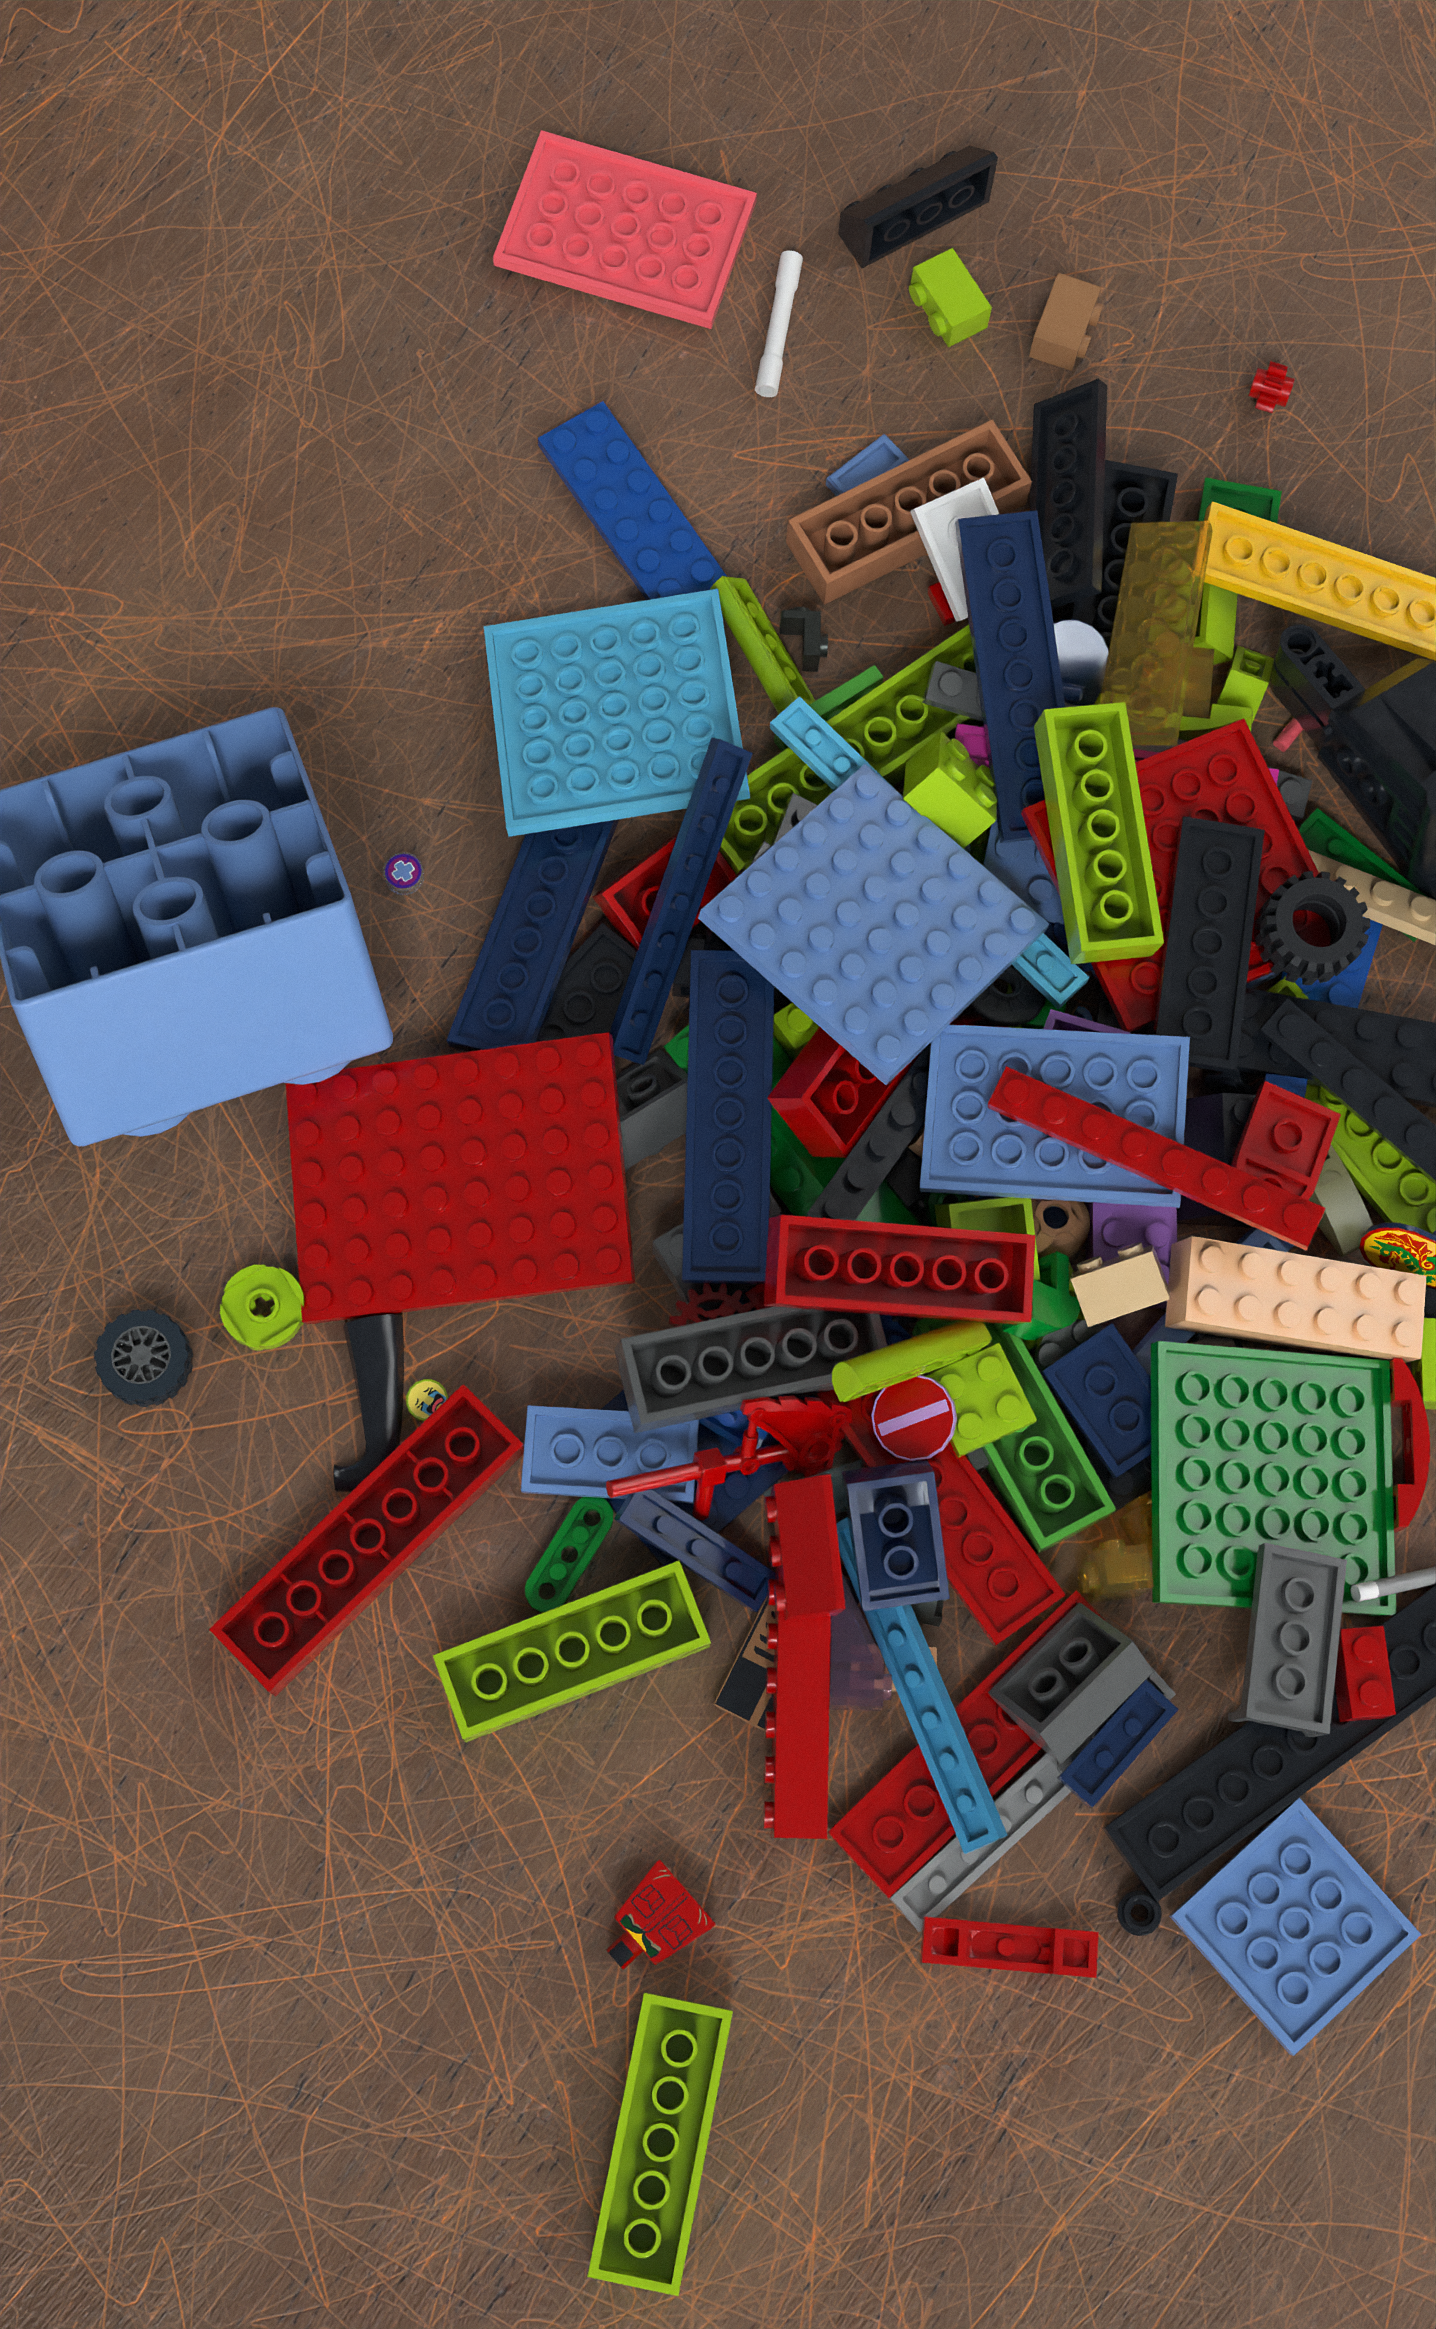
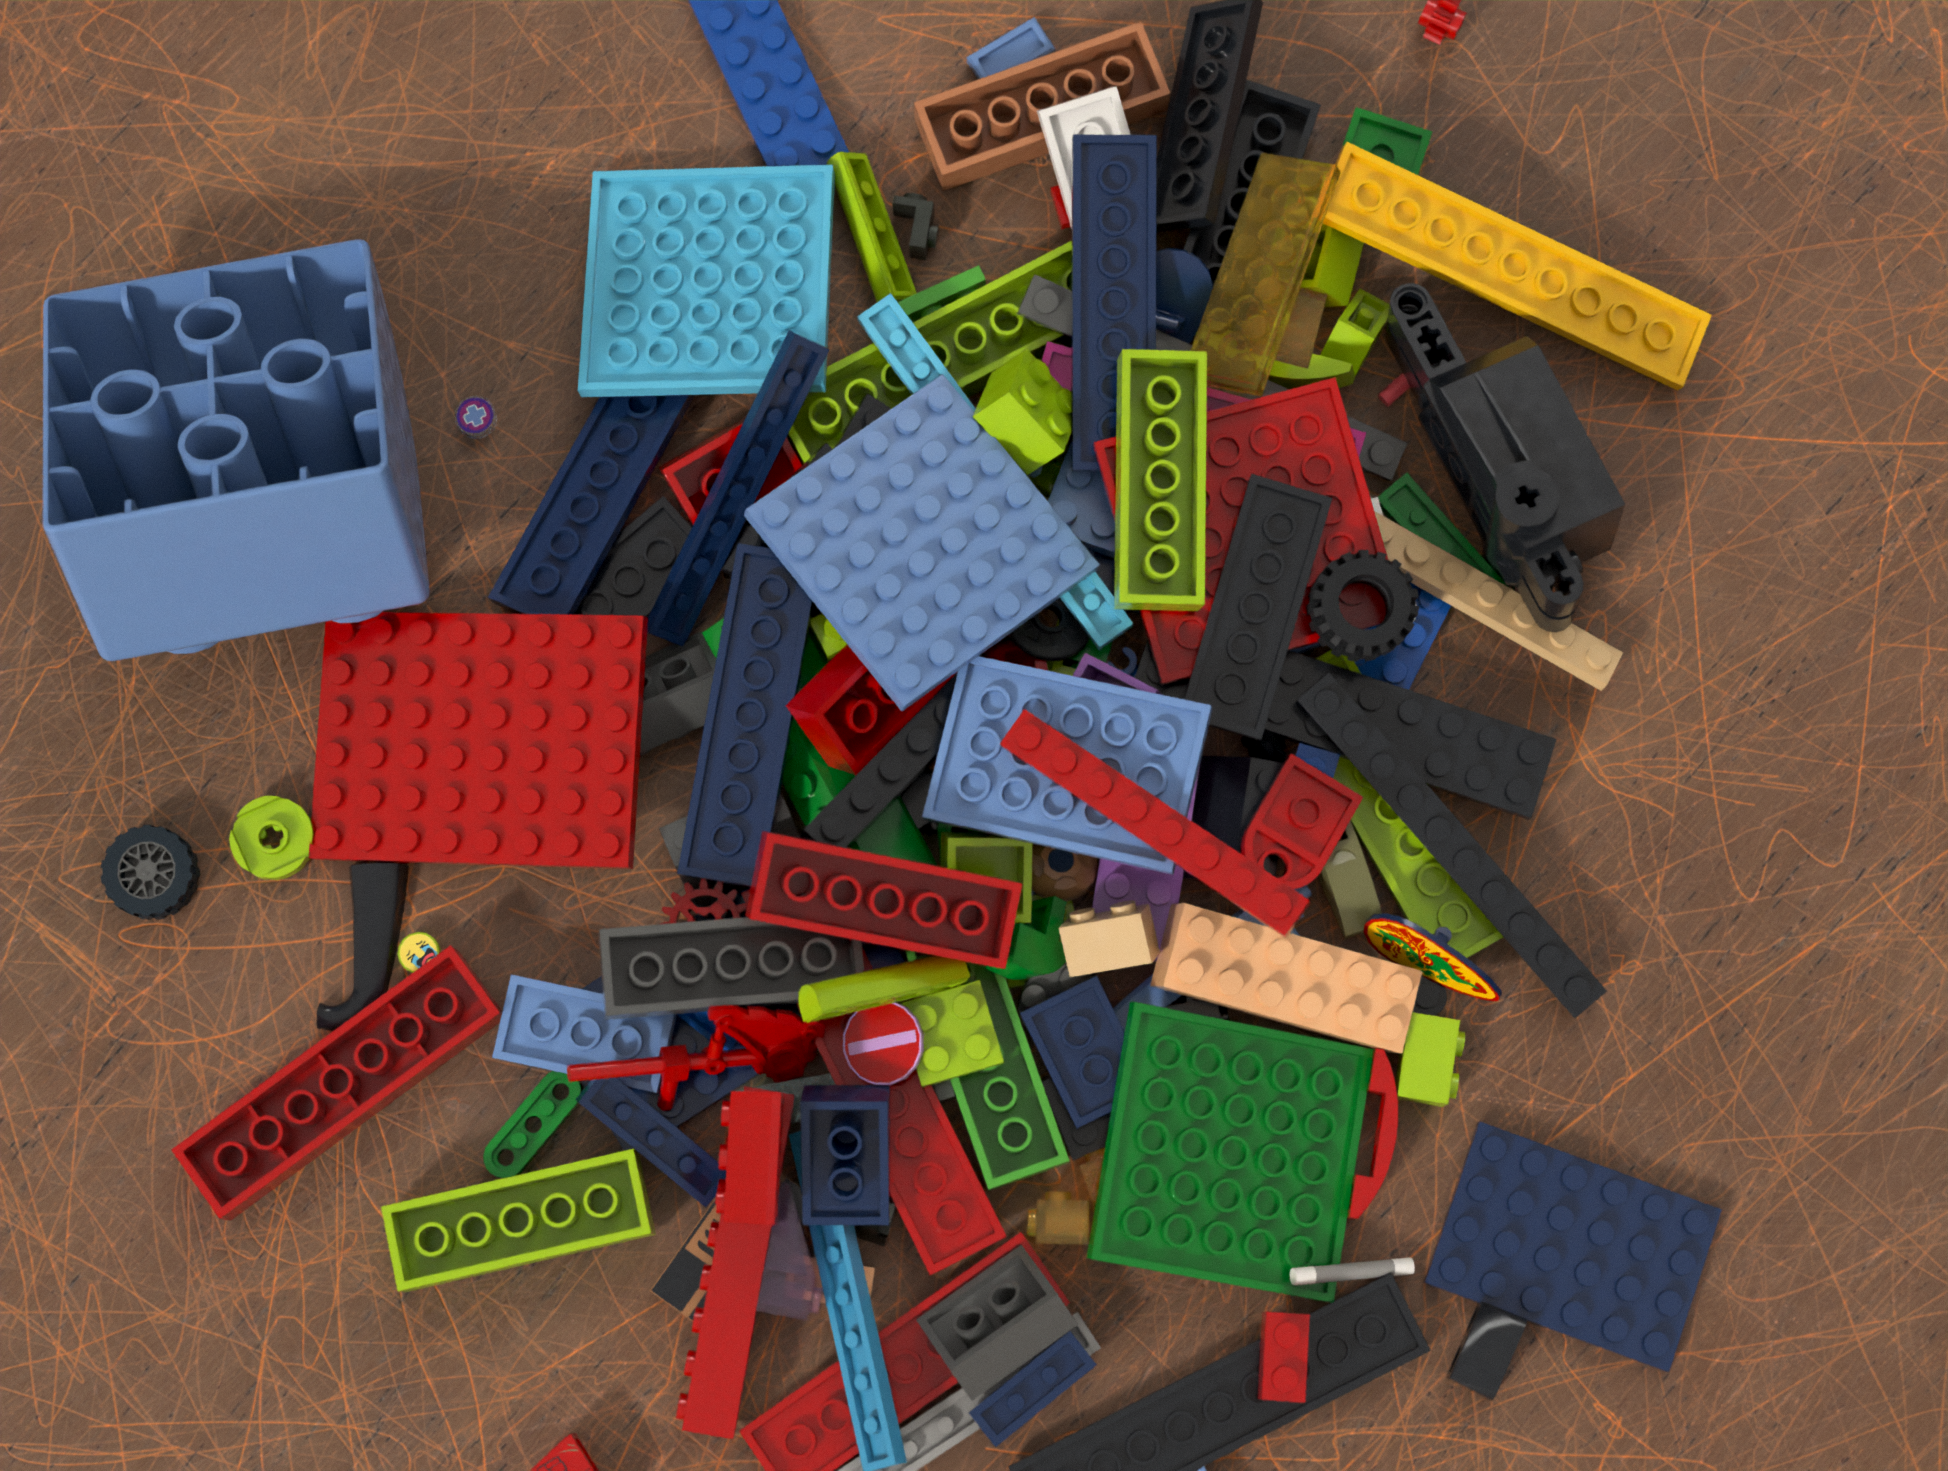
camera: 15 degrees right, 5 degrees up
dark grey plate [1228,1543,1347,1737] -> none

